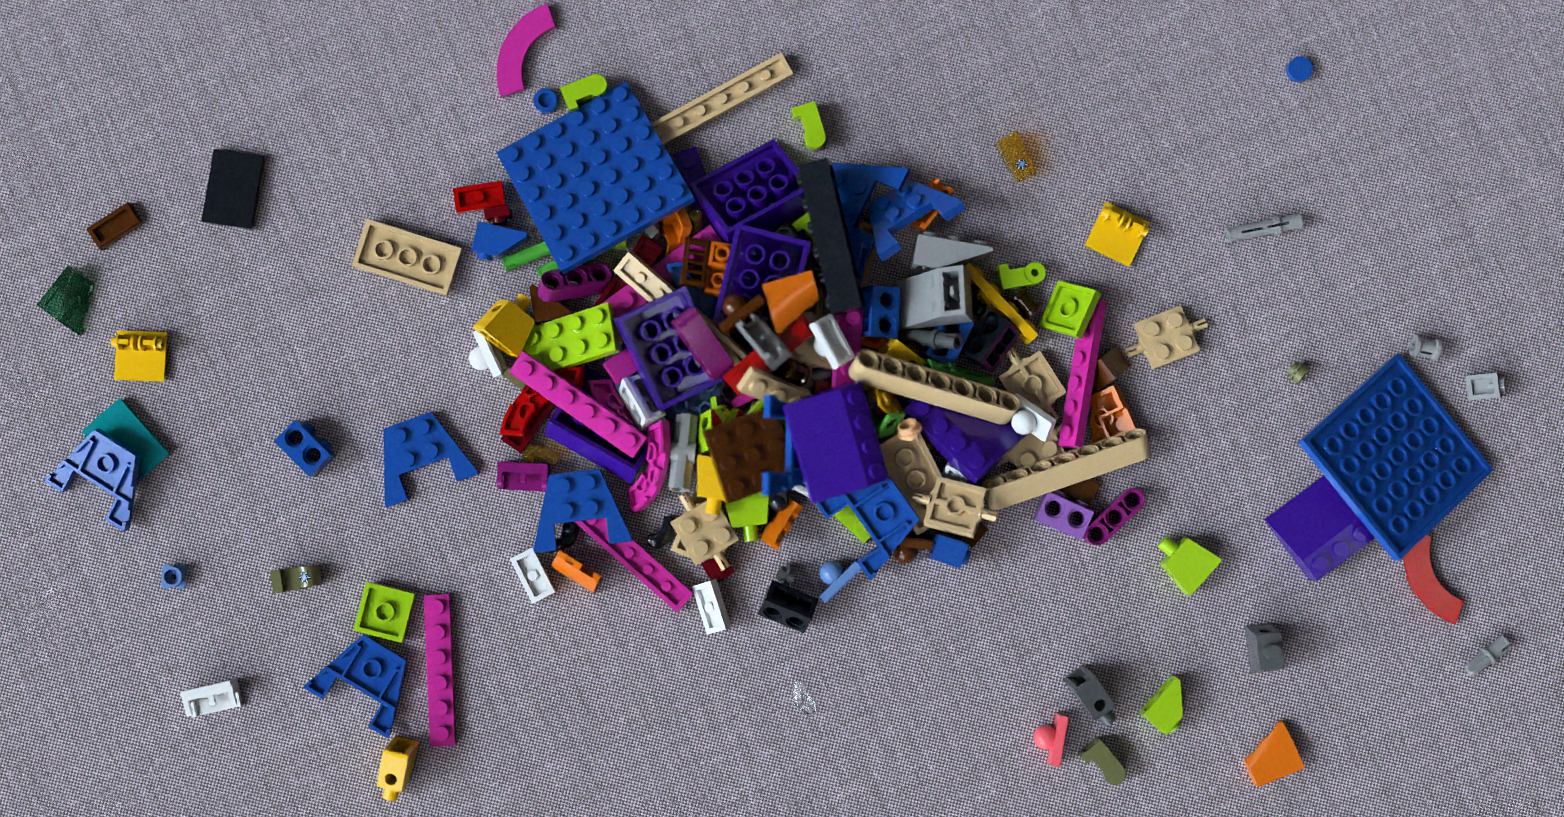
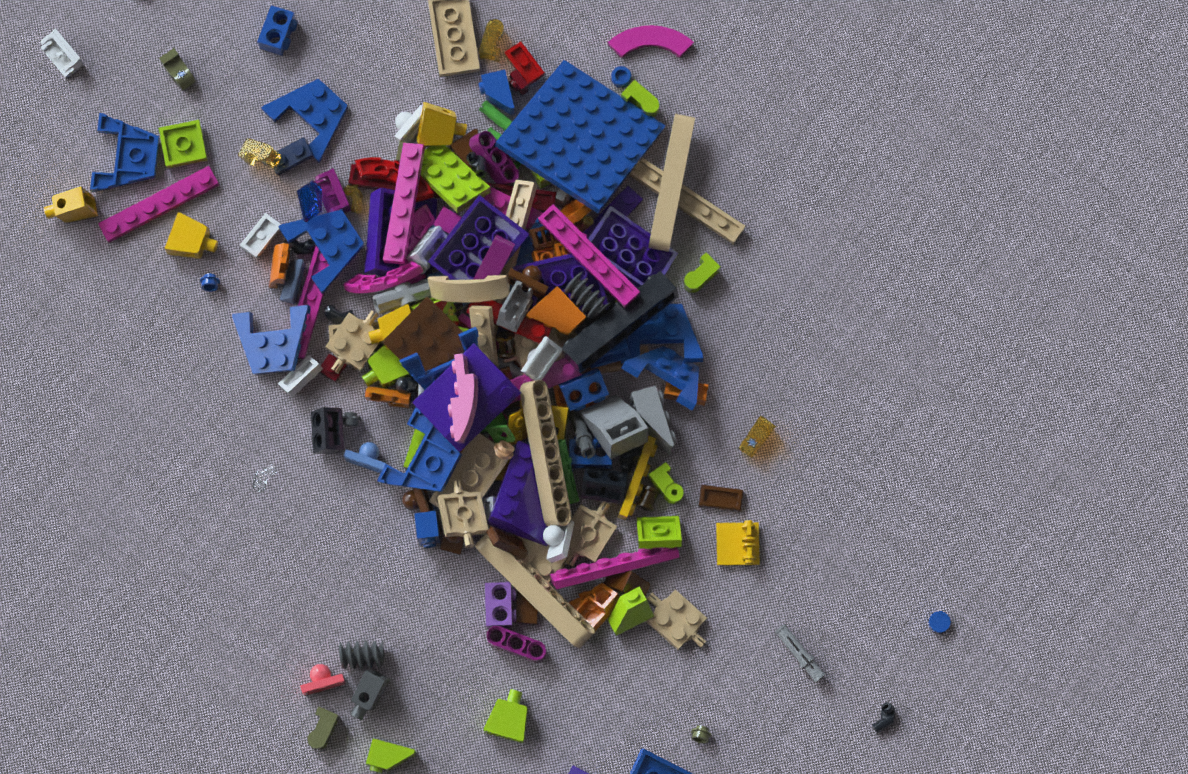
camera: 65 degrees right, 10 degrees down
none -> yellow torso [165,212,218,259]
none -> blue plate [200,273,220,292]
none -> wing [232,305,311,375]
none -> clear yellow leg [237,138,281,168]
none -> dark blue plate [268,137,314,175]
none -> sand blue slope [280,259,305,304]
none -> clear blue slope [297,180,322,222]
none -> dark grey piece [339,640,384,669]
none -> tan slope [427,275,510,303]
none -> bright pink slope [448,353,478,444]
none -> black arm [466,152,487,178]
none -> clear yellow leg [479,19,504,62]
none -> reddish brown tile [486,527,528,559]
none -> dark pink plate [538,204,640,308]
none -> dark grey piece [564,272,611,319]
none -> lime slope [608,587,654,636]
none -> tan beam [648,114,695,252]
none -> reddish brown tile [698,484,743,512]
none -> black arm [872,702,895,734]

